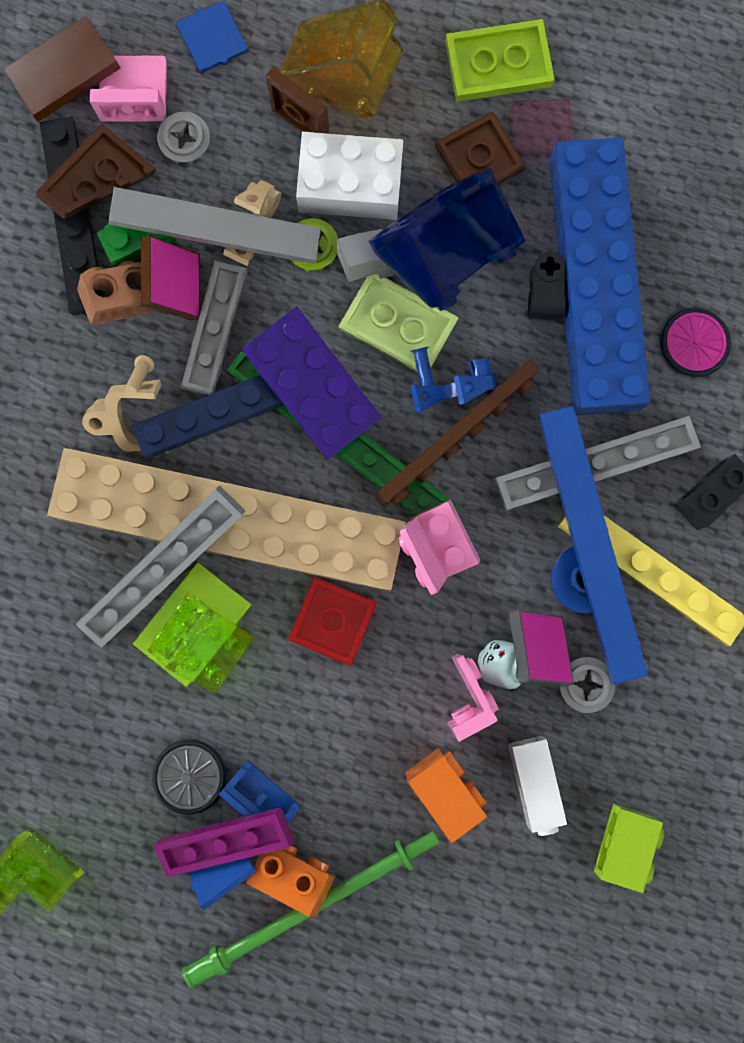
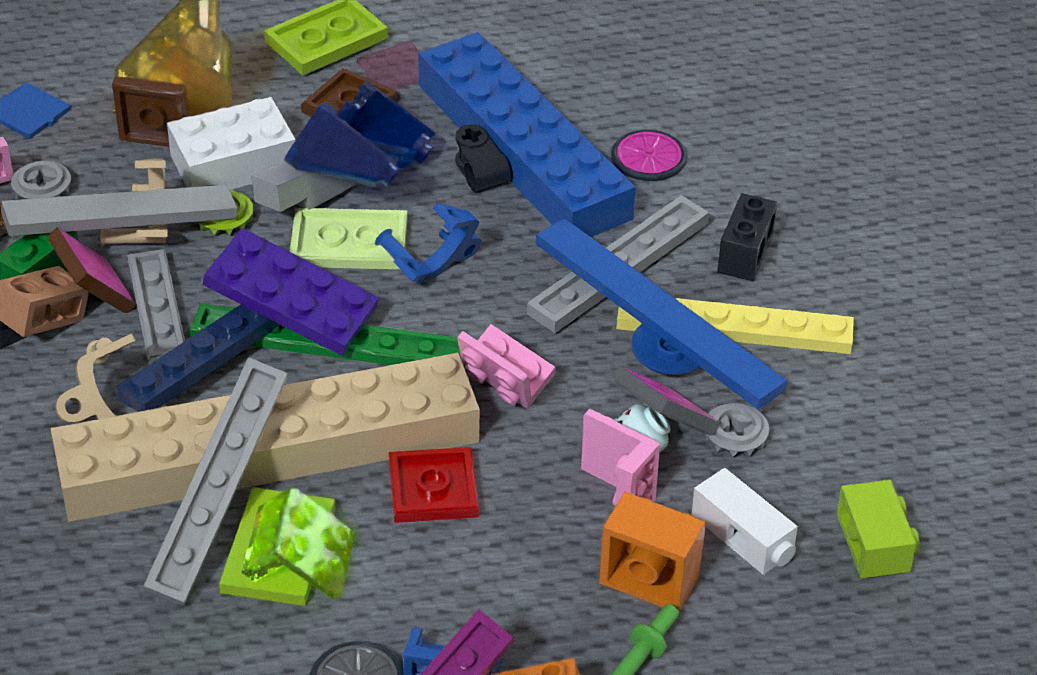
camera: 25 degrees left, 40 degrees down
reddish brown plate [375,359,540,508] -> none

